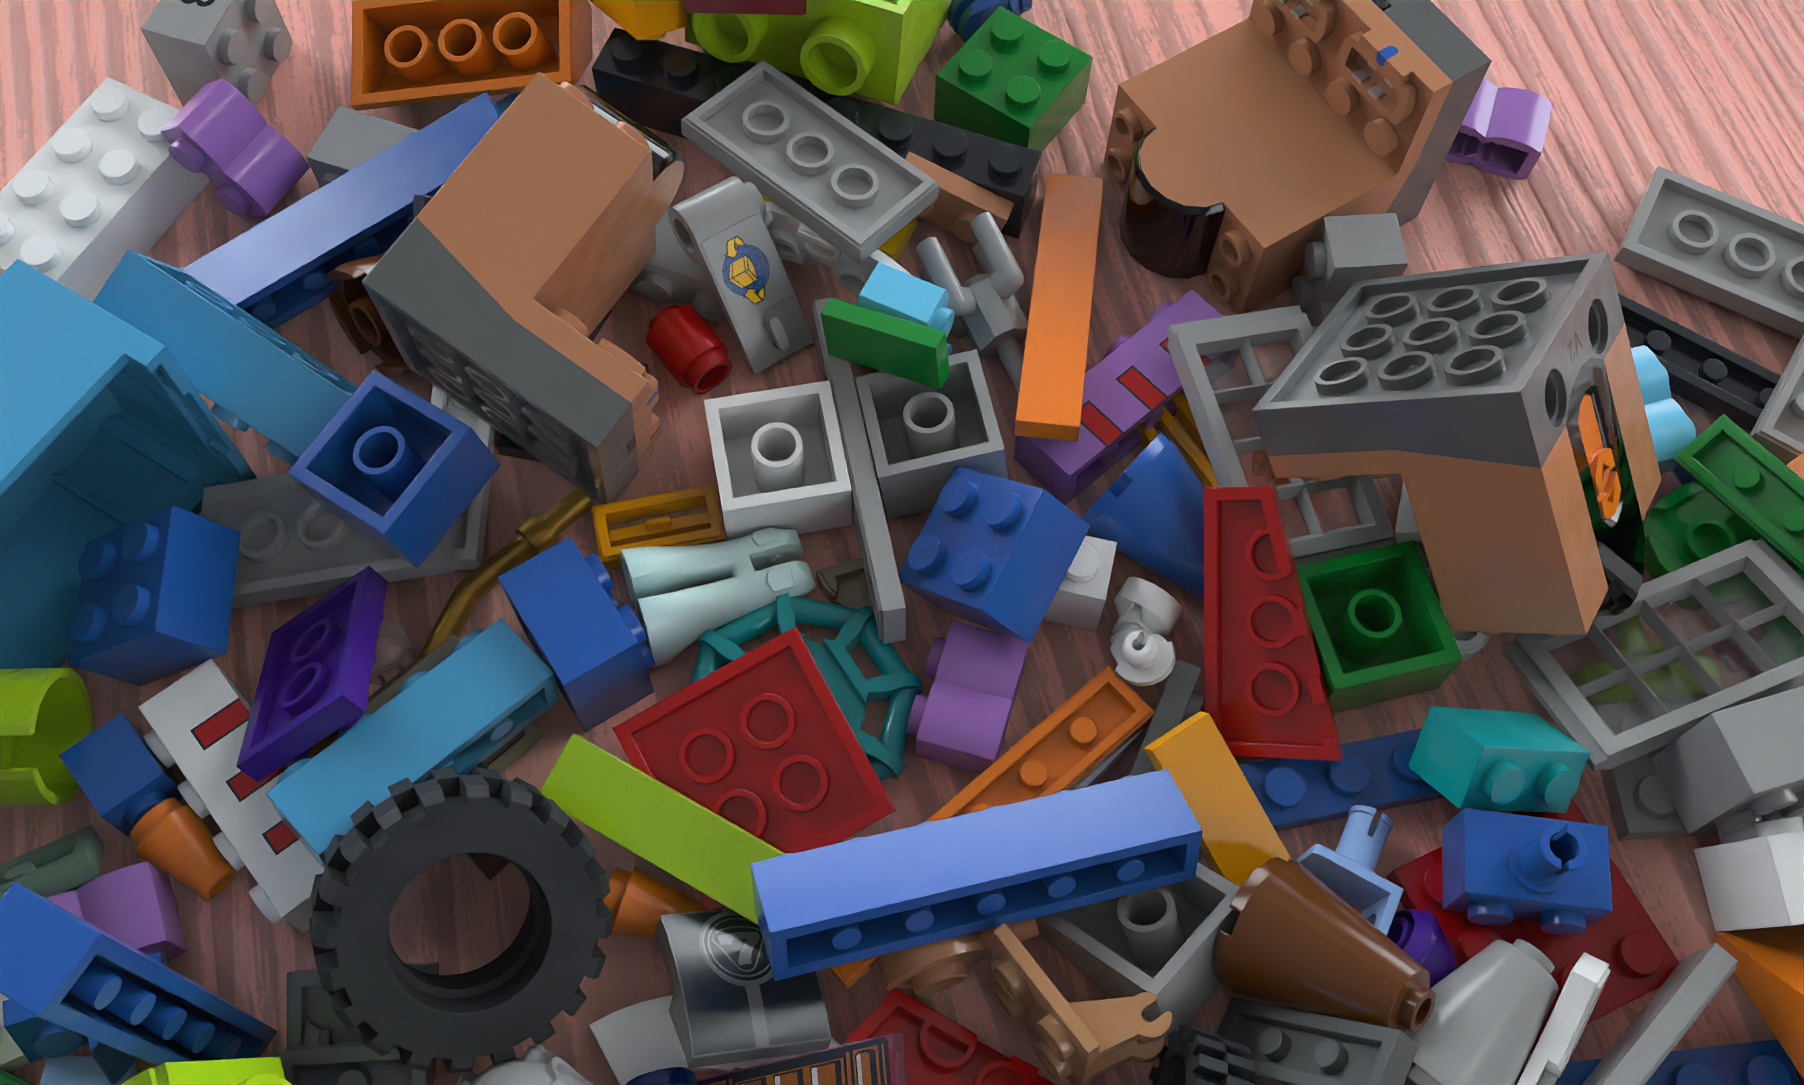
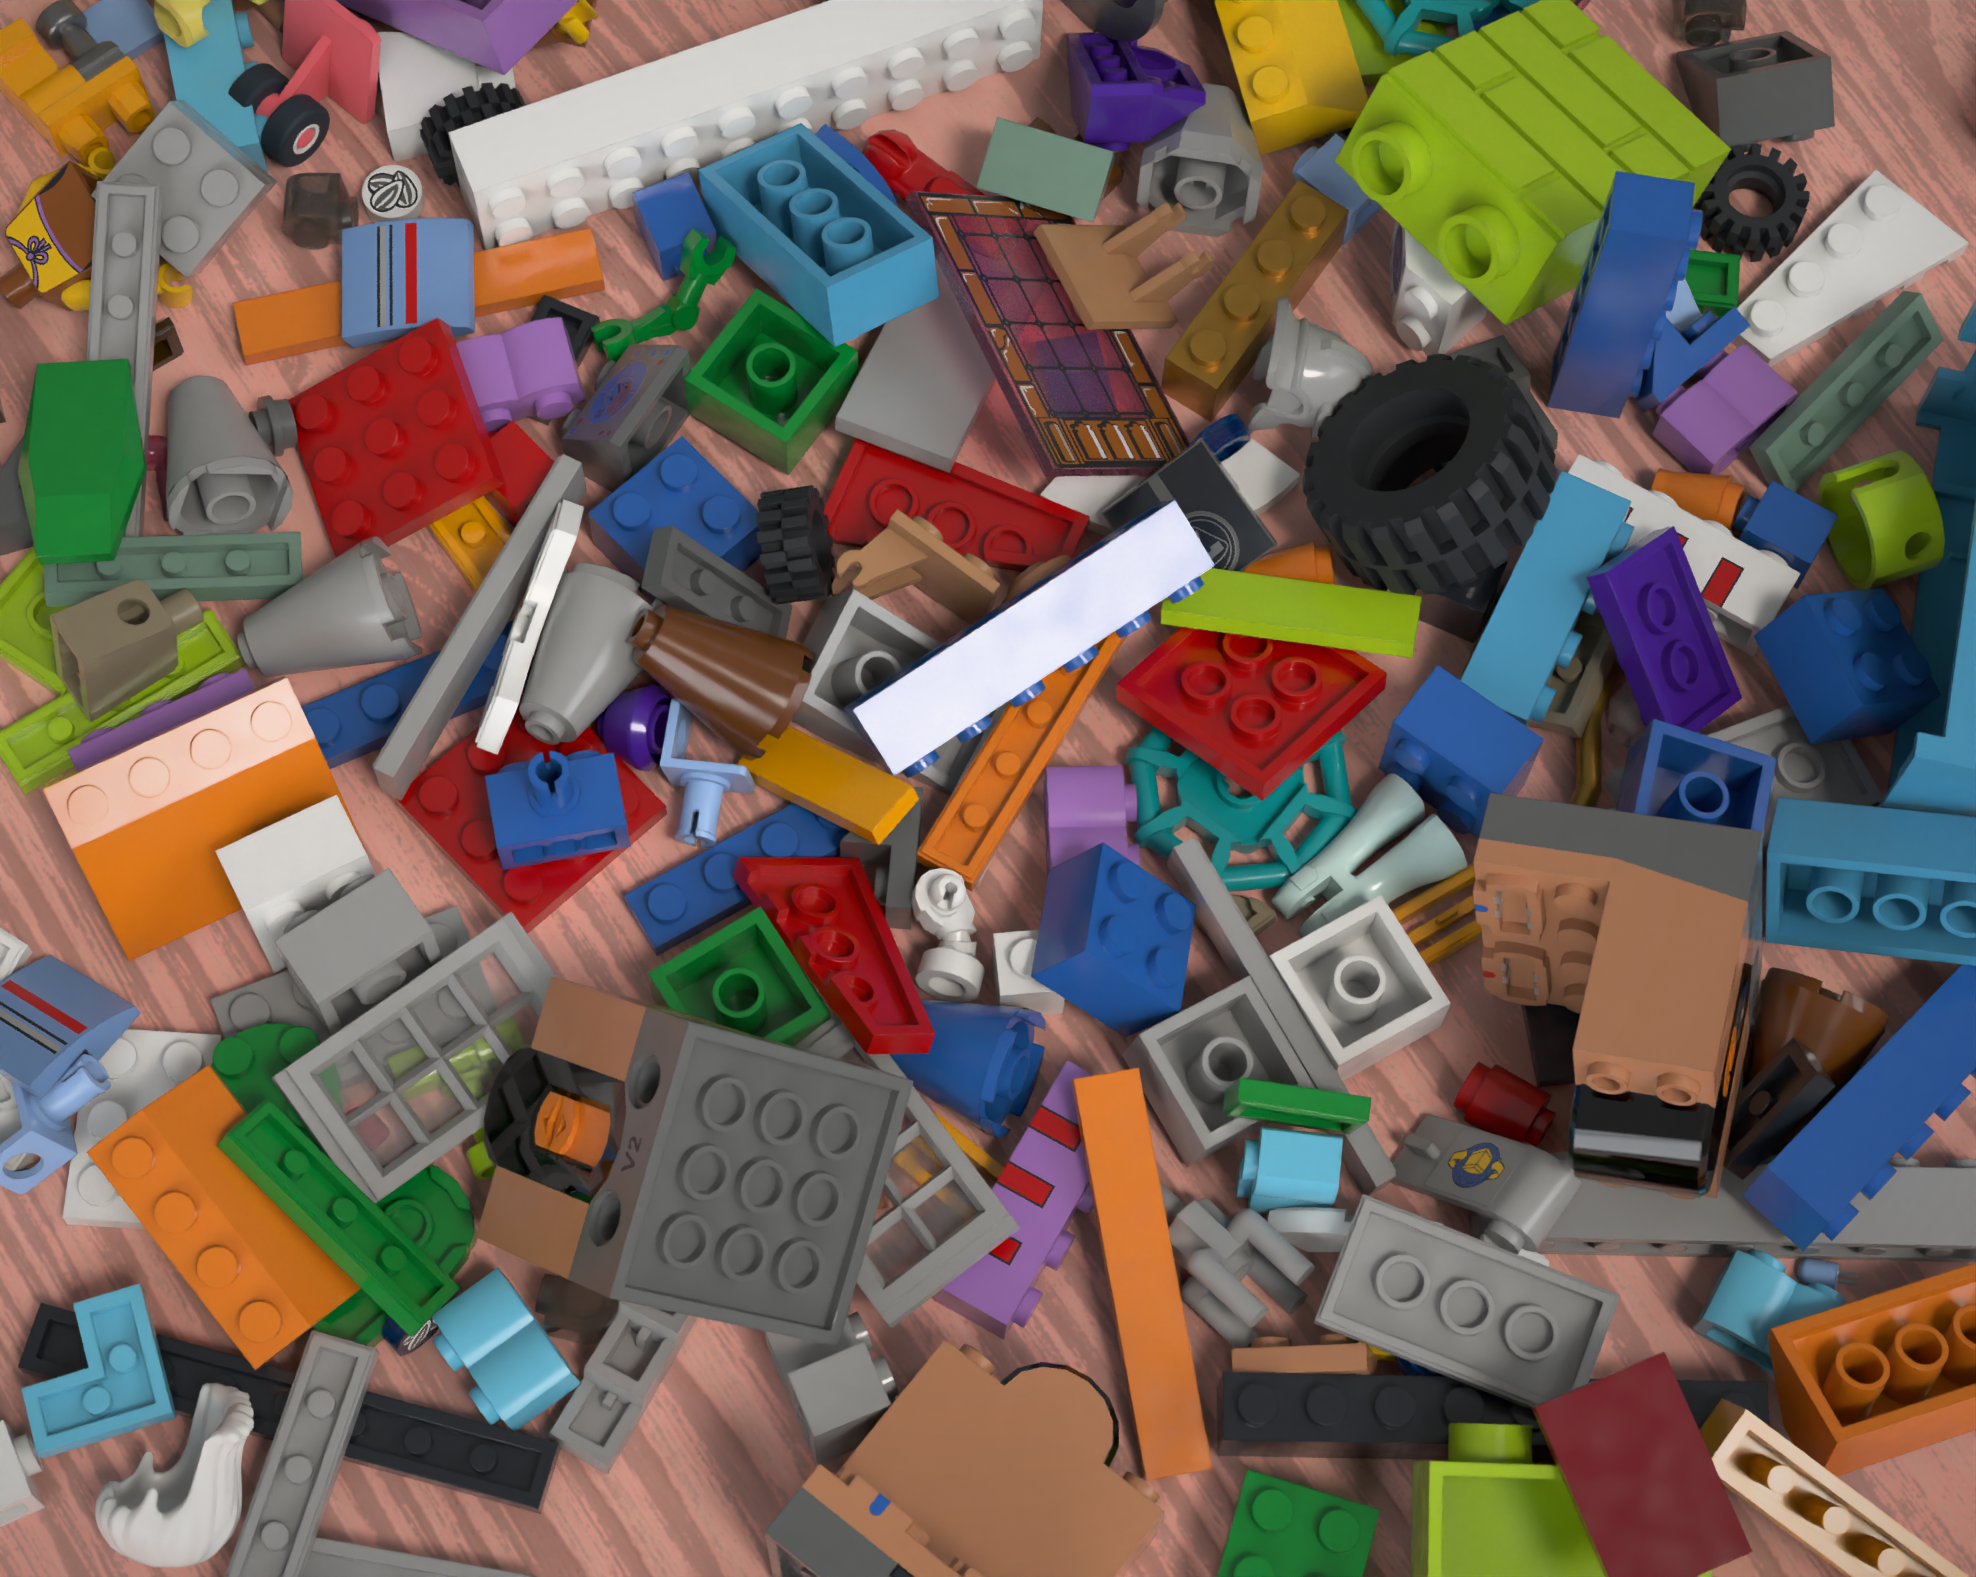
camera: 160 degrees right, 5 degrees up
teal brick [1408,706,1591,813] -> none

